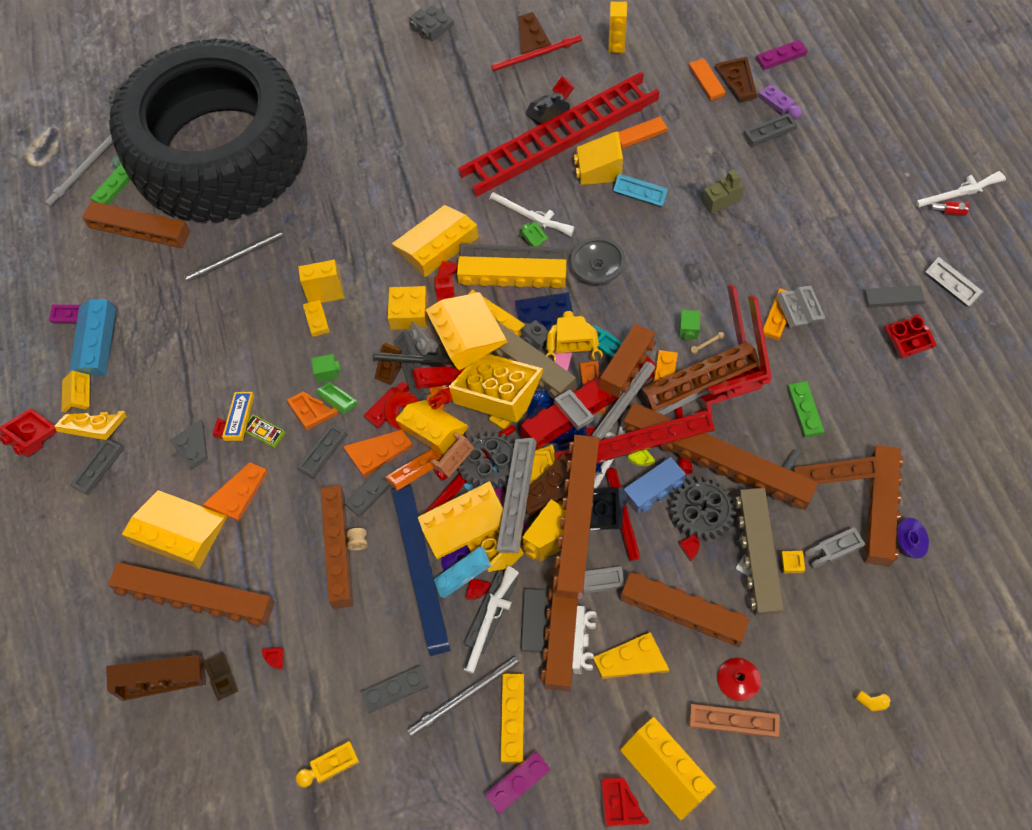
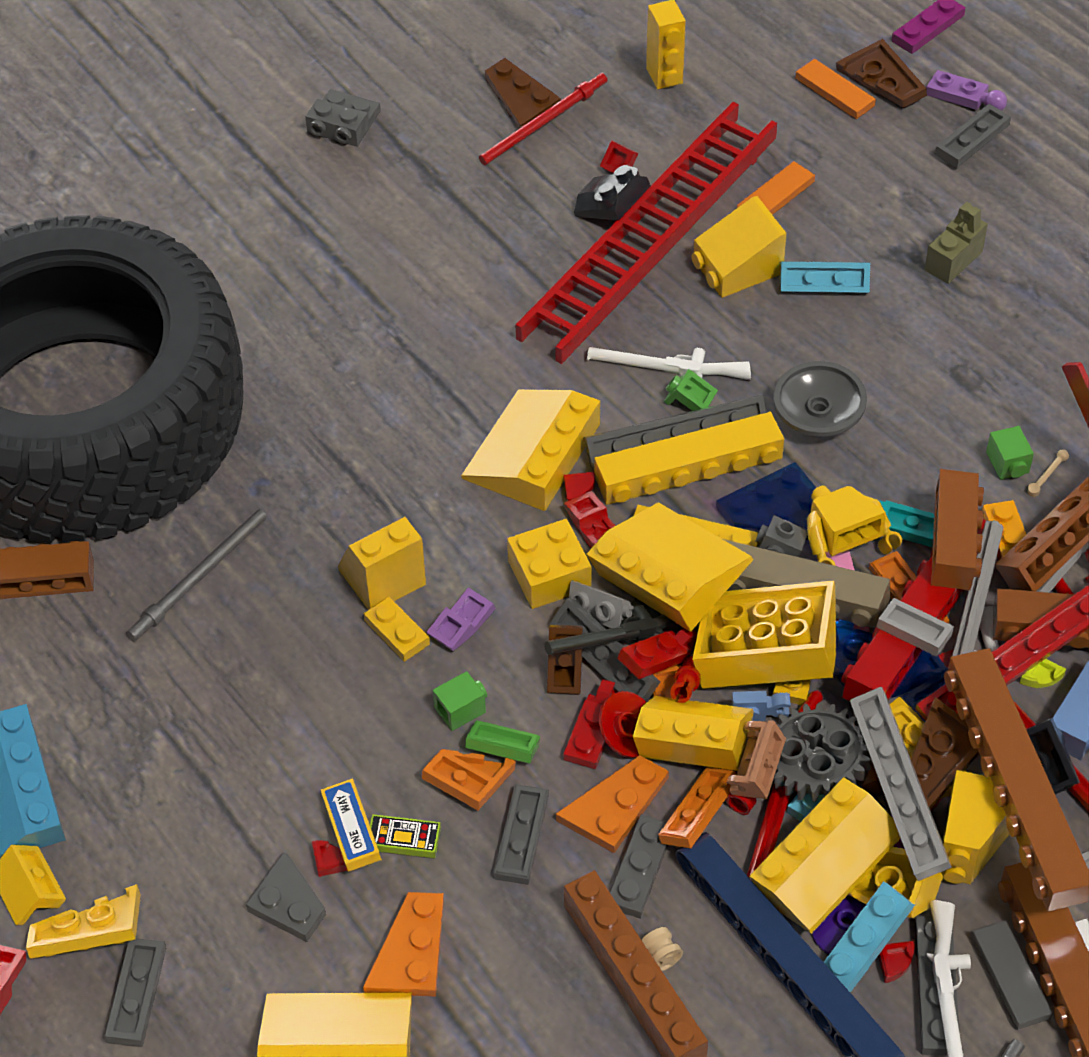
camera: 25 degrees left, 10 degrees down
none -> medium lavender slope [426,587,496,651]
none -> medium blue plate [731,691,791,721]

